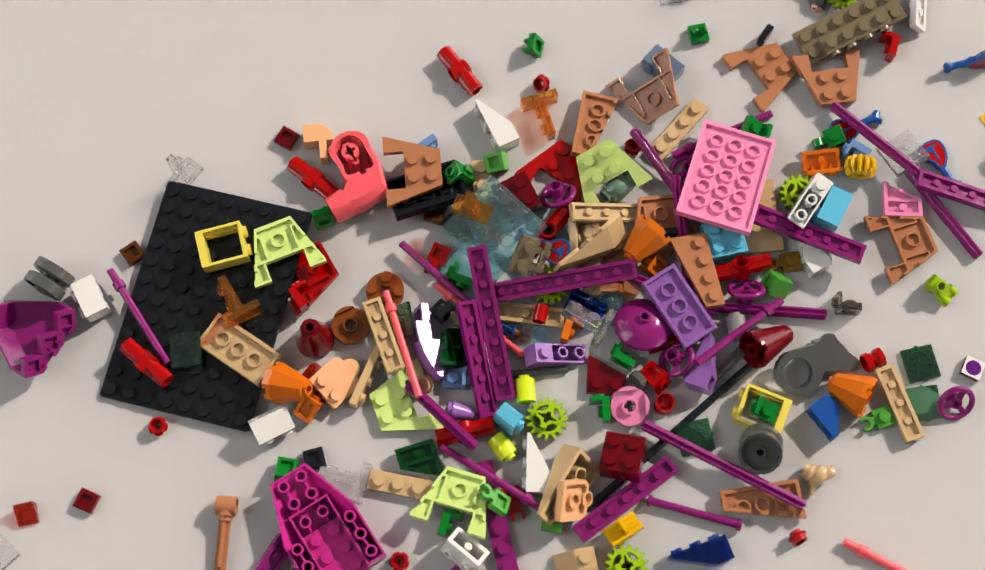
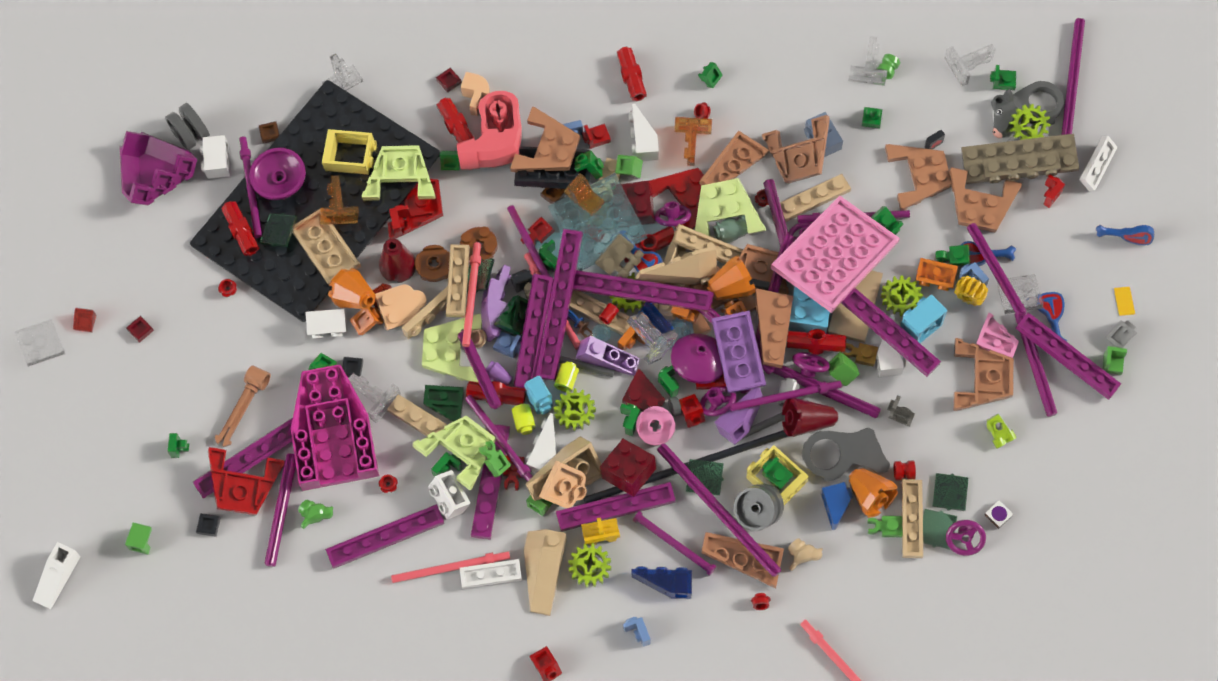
camera: 25 degrees right, 5 degrees down
red wheel [653,392,675,416] -> none
white slope [787,172,834,229] -> none
none -> magenta dish [249,148,306,200]
none -> red bracket [582,123,611,149]

